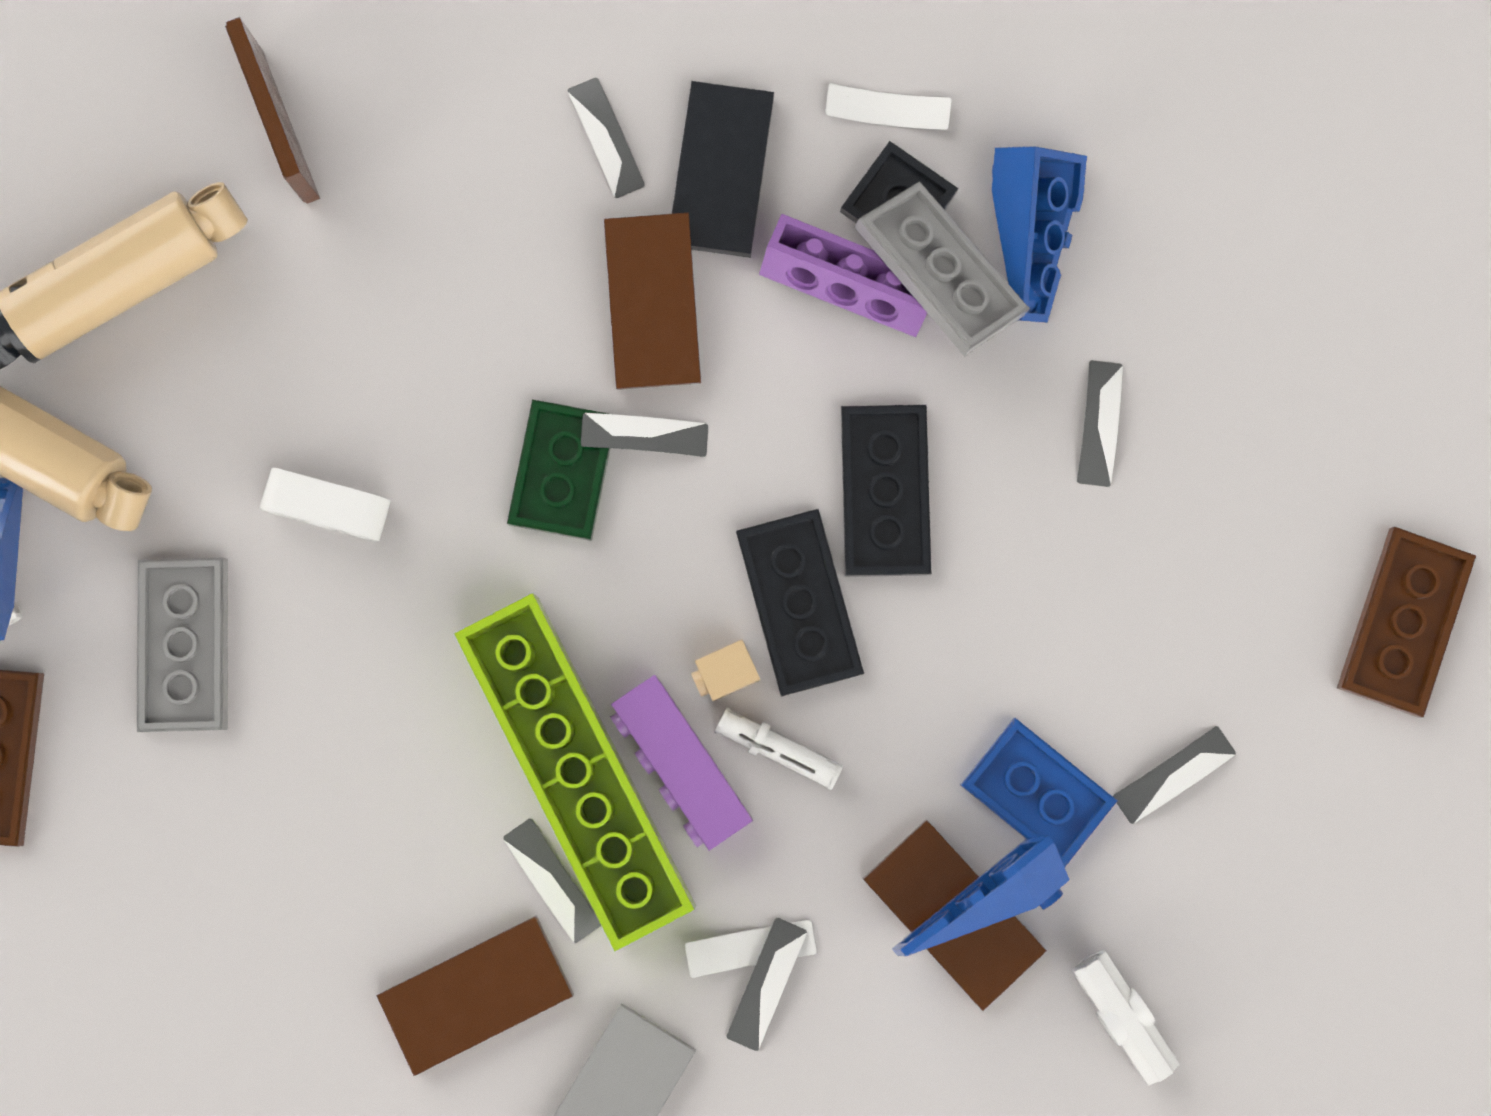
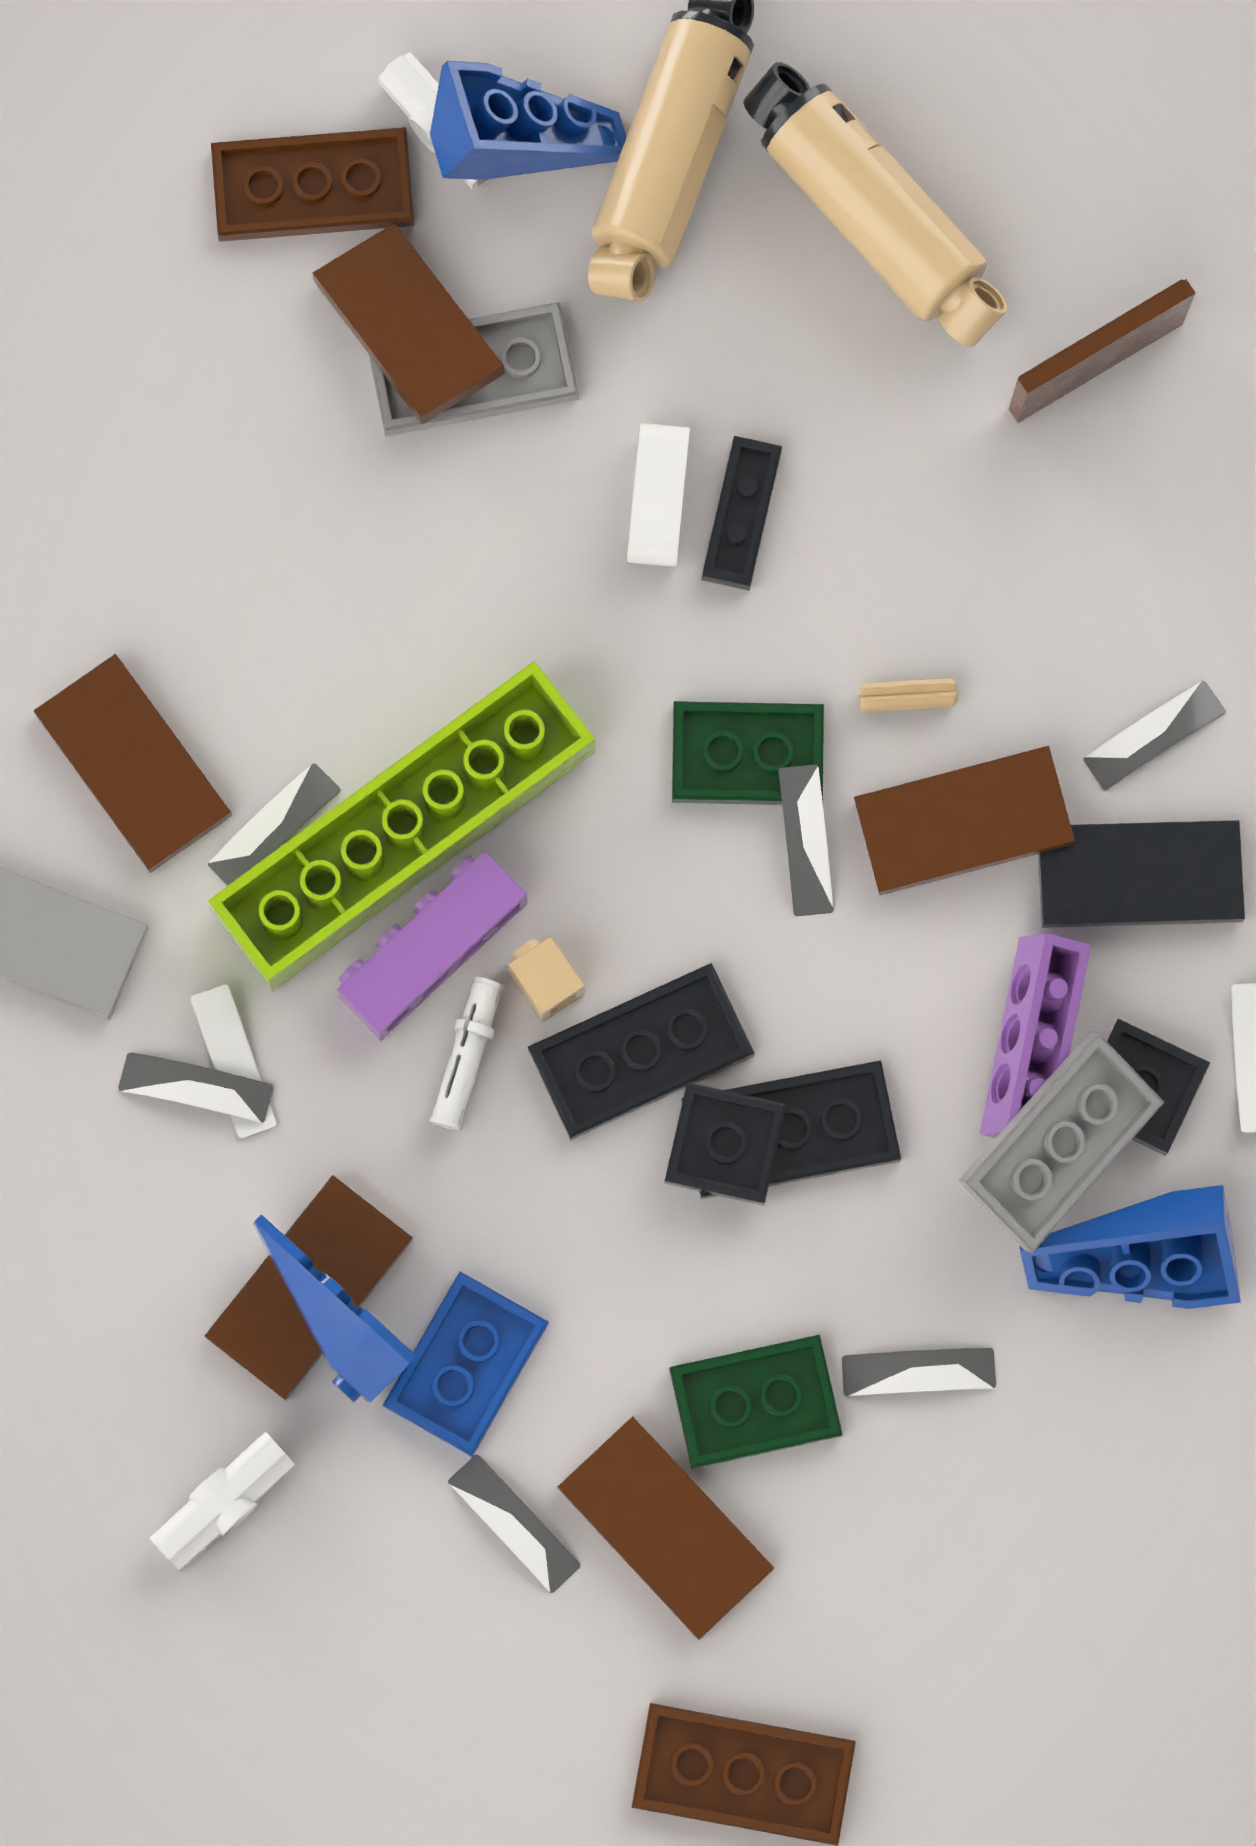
camera: 75 degrees right, 5 degrees down
none -> reddish brown tile [312,223,505,425]
none -> reddish brown tile [557,1416,774,1641]
none -> black tile [664,1082,787,1206]
none -> dark green tile [669,1334,843,1469]
none -> black tile [701,436,782,591]
none -> tan axle [859,678,957,712]

